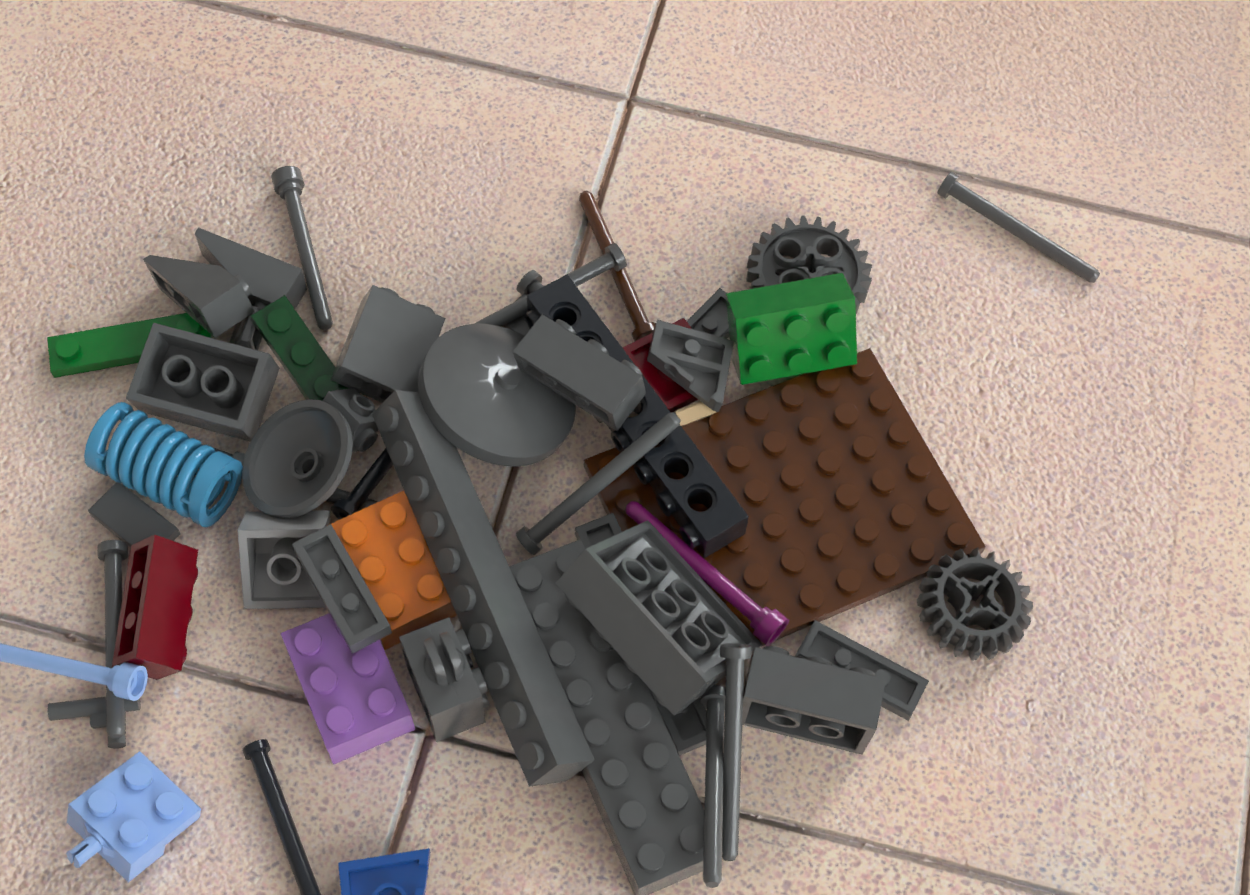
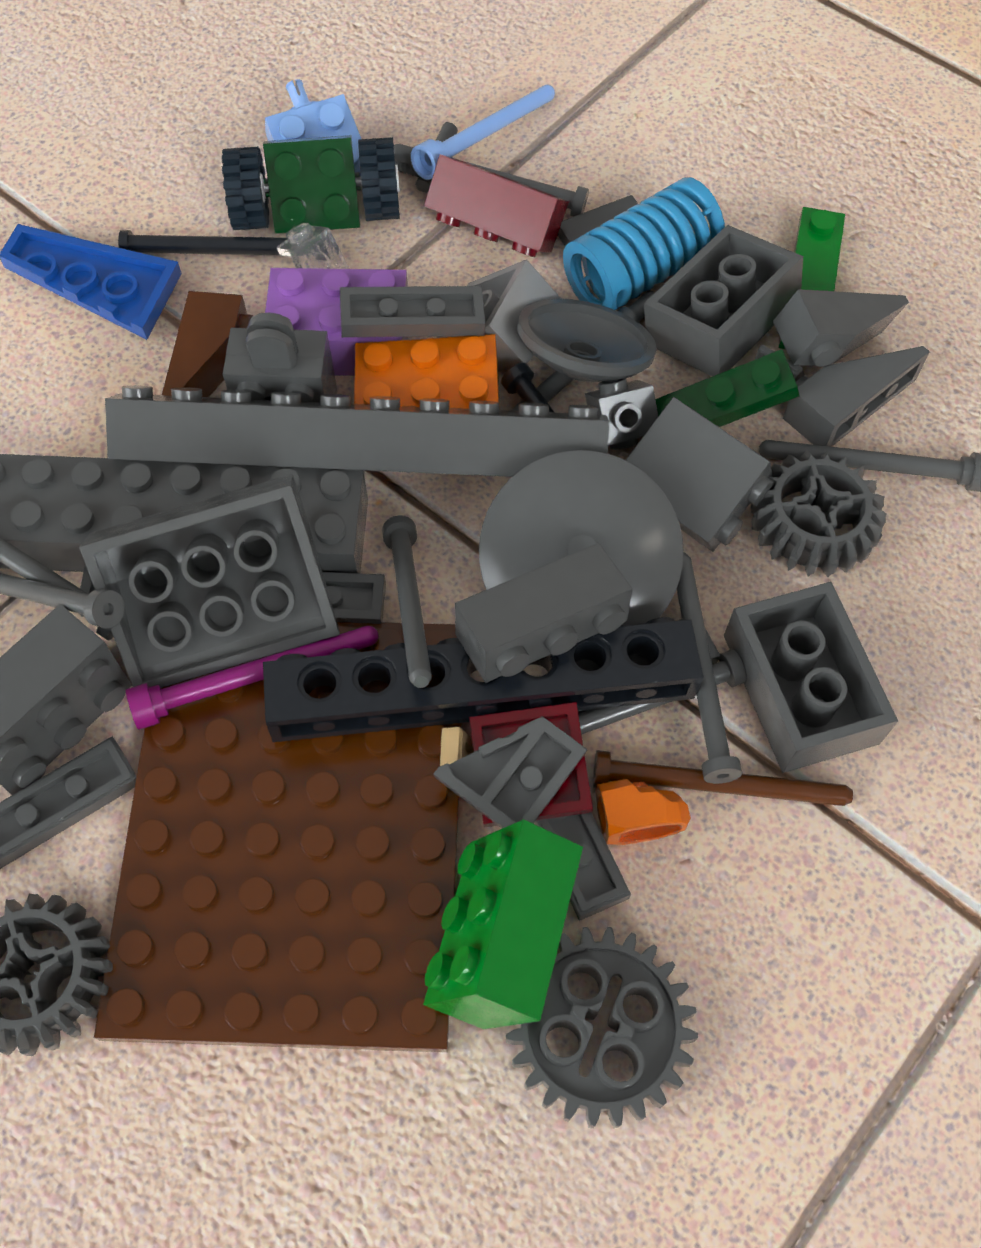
camera: 120 degrees right, 0 degrees up
none -> reddish brown slope [162,291,253,397]
none -> plate [222,135,400,234]
none -> clear bracket [276,223,350,269]
none -> orange rock [595,779,691,845]
none -> dark grey brick [724,582,898,773]
none -> dark grey gear [750,450,887,577]

